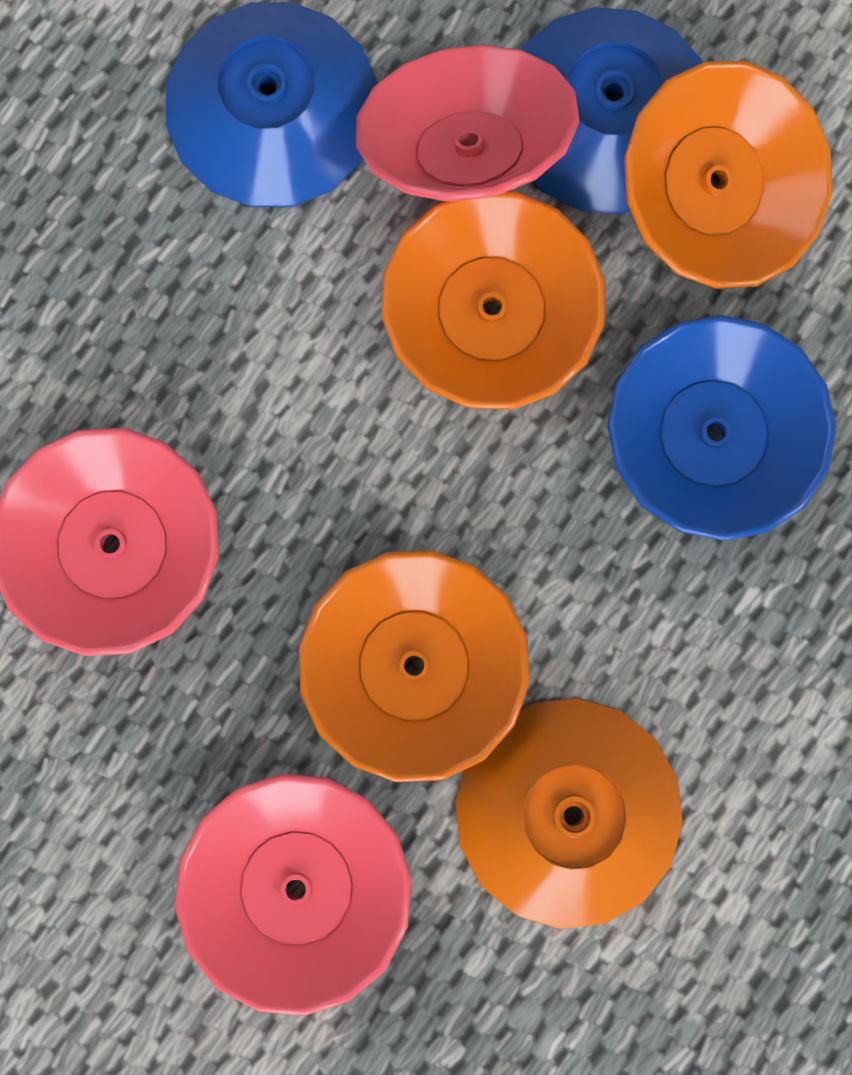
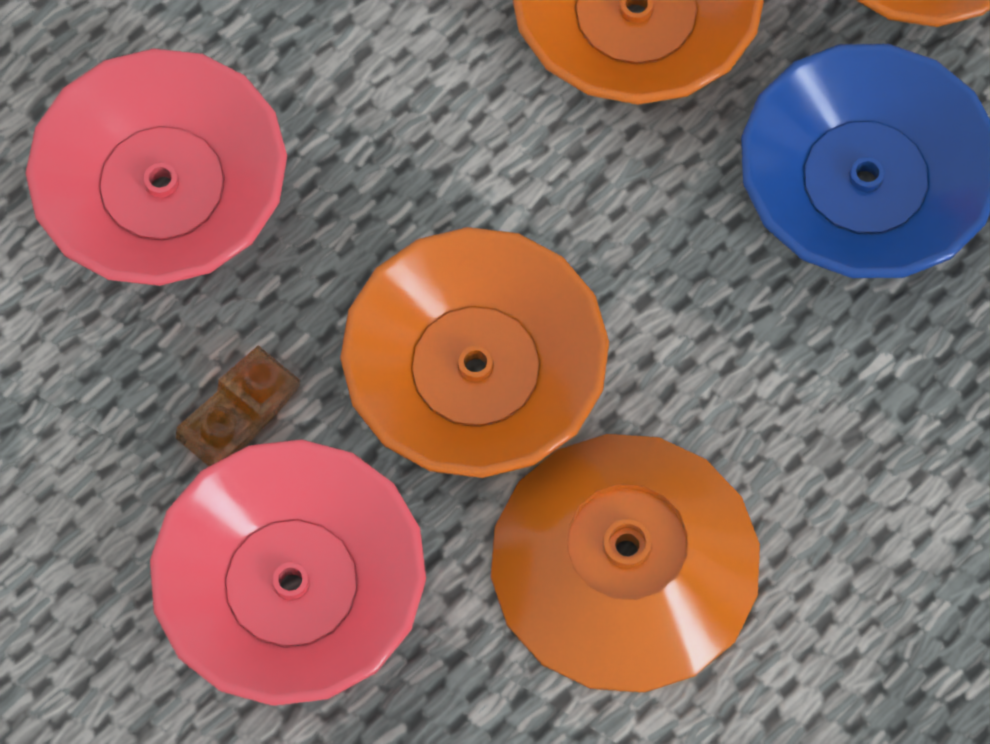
camera: 15 degrees right, 15 degrees down
none -> clear orange slope [176,345,301,466]

